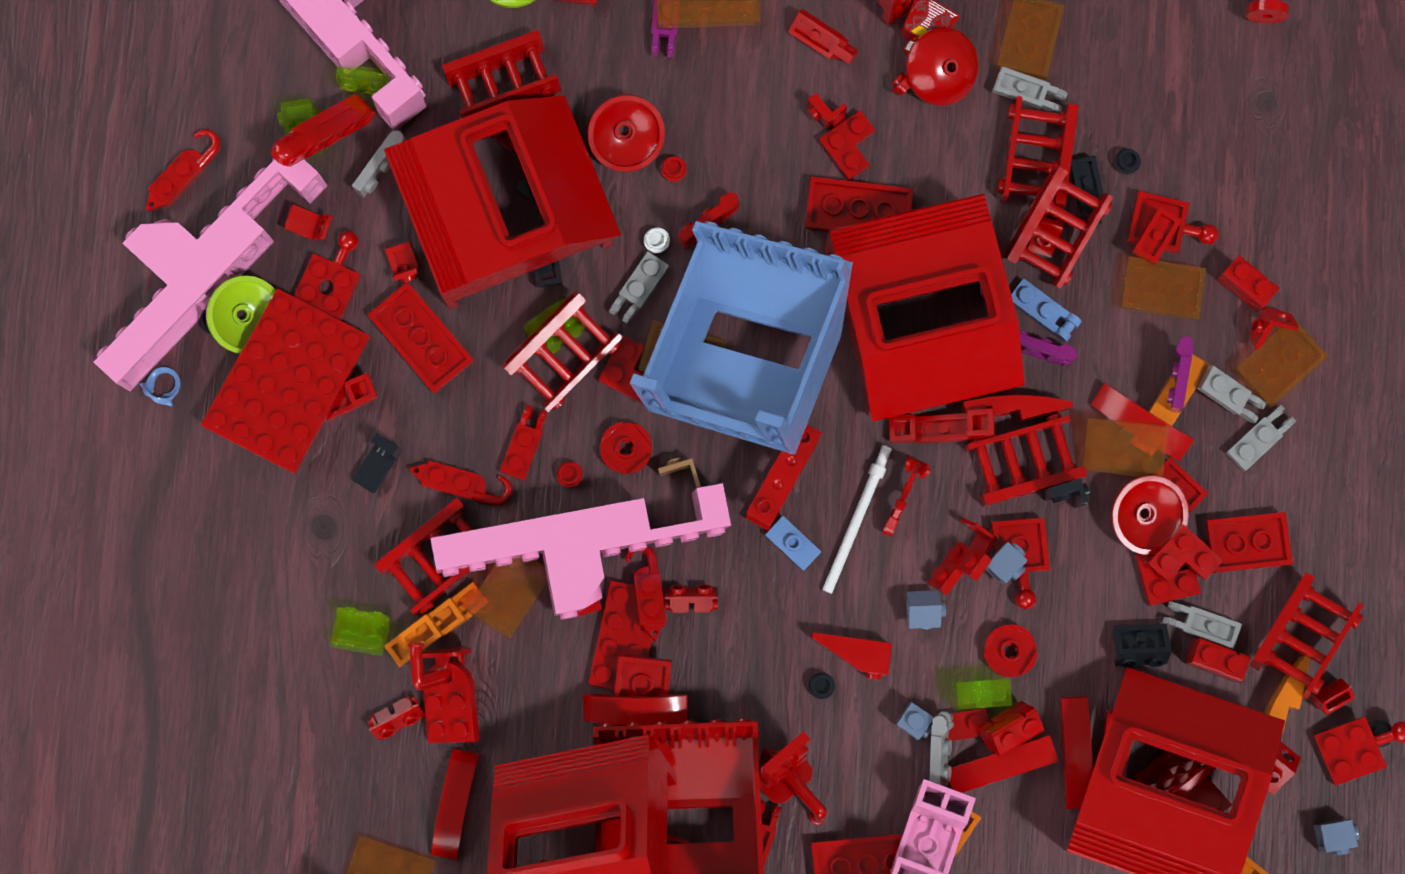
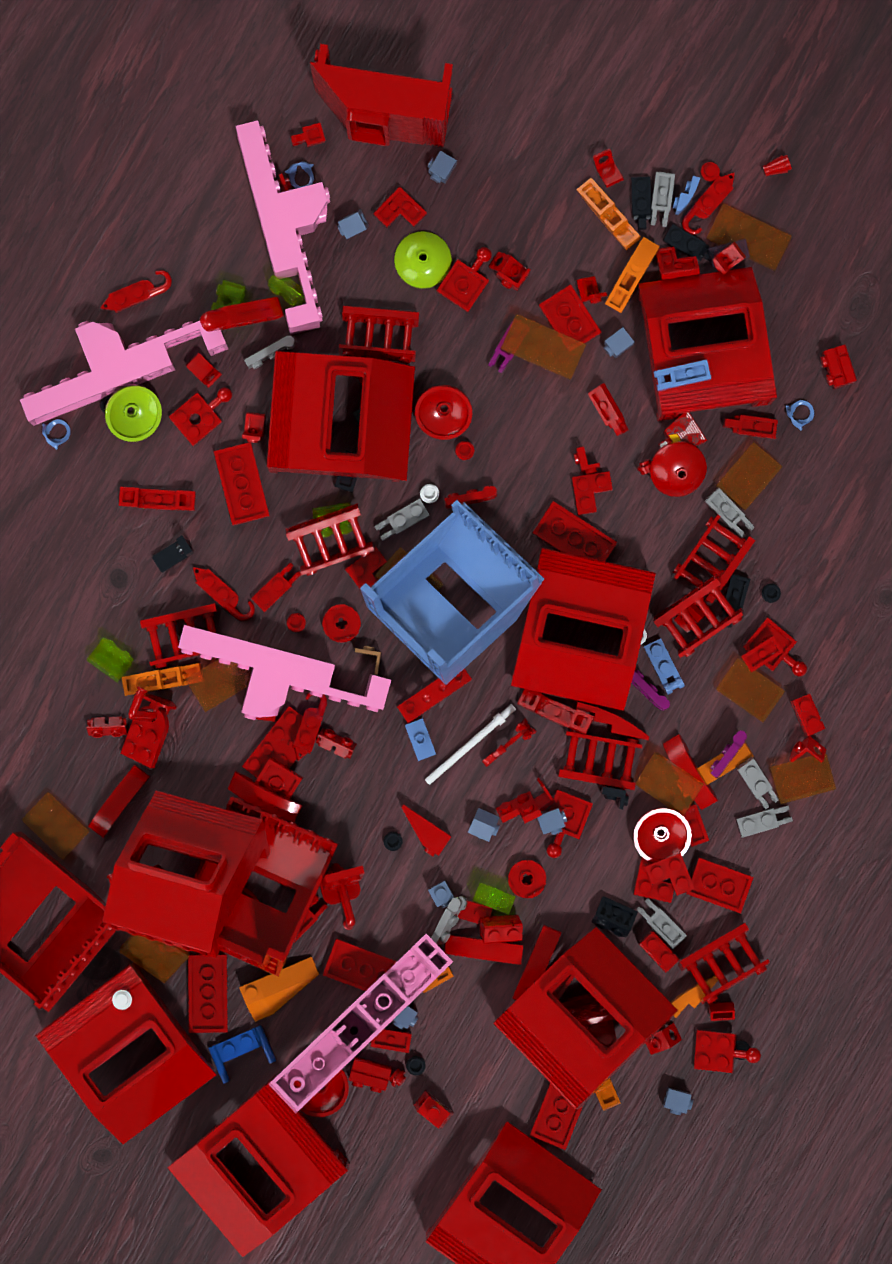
camera: 25 degrees right, 5 degrees up
red plate [200,288,371,475] -> none

